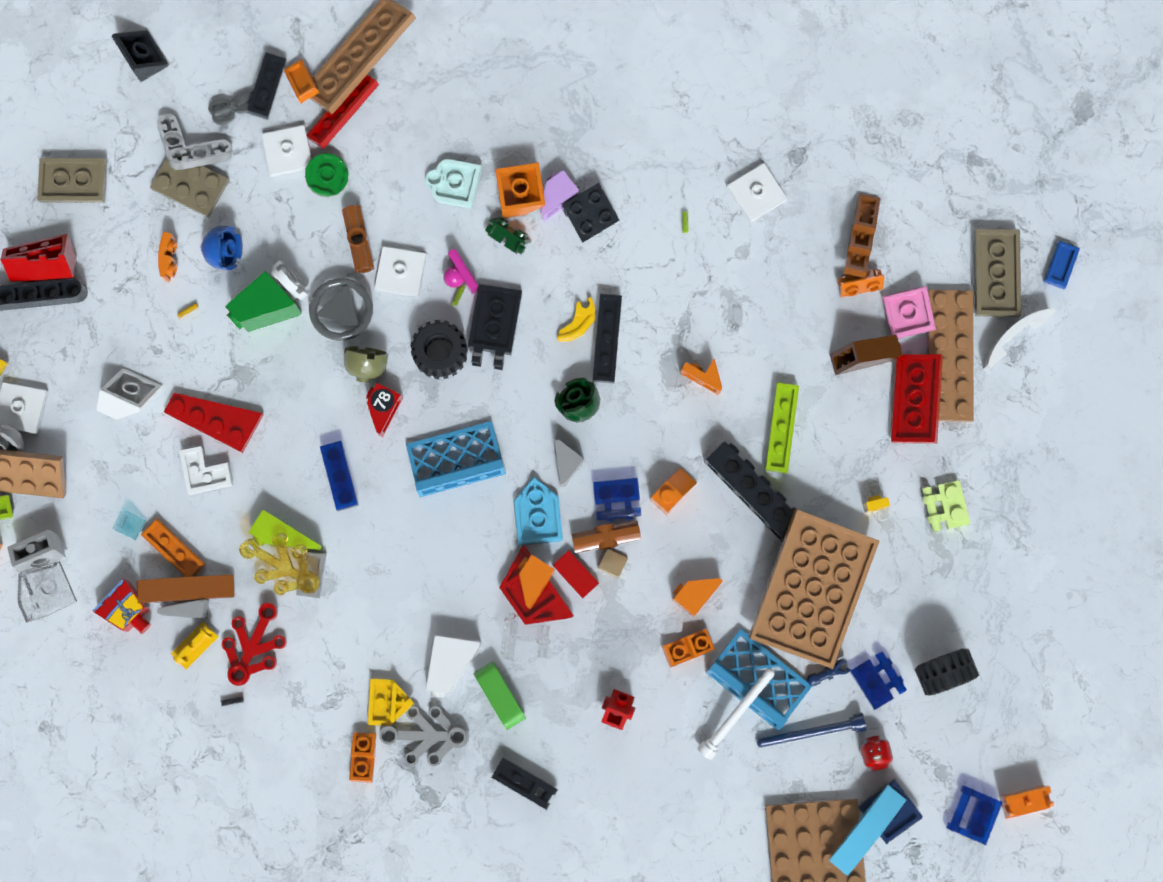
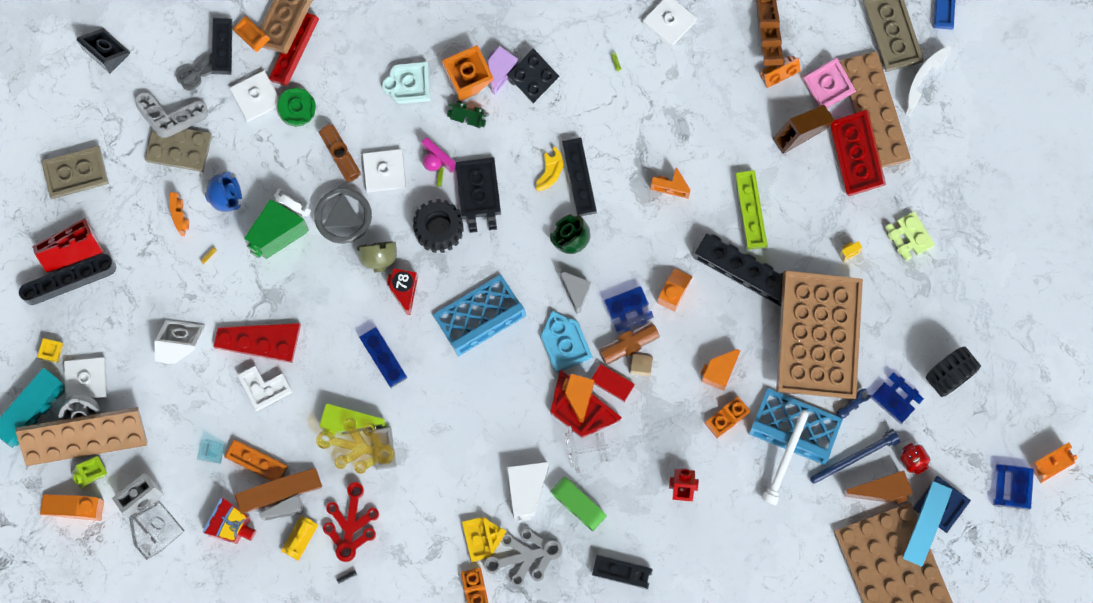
camera: 15 degrees left, 5 degrees down
none -> dark orange slope [844,470,913,504]

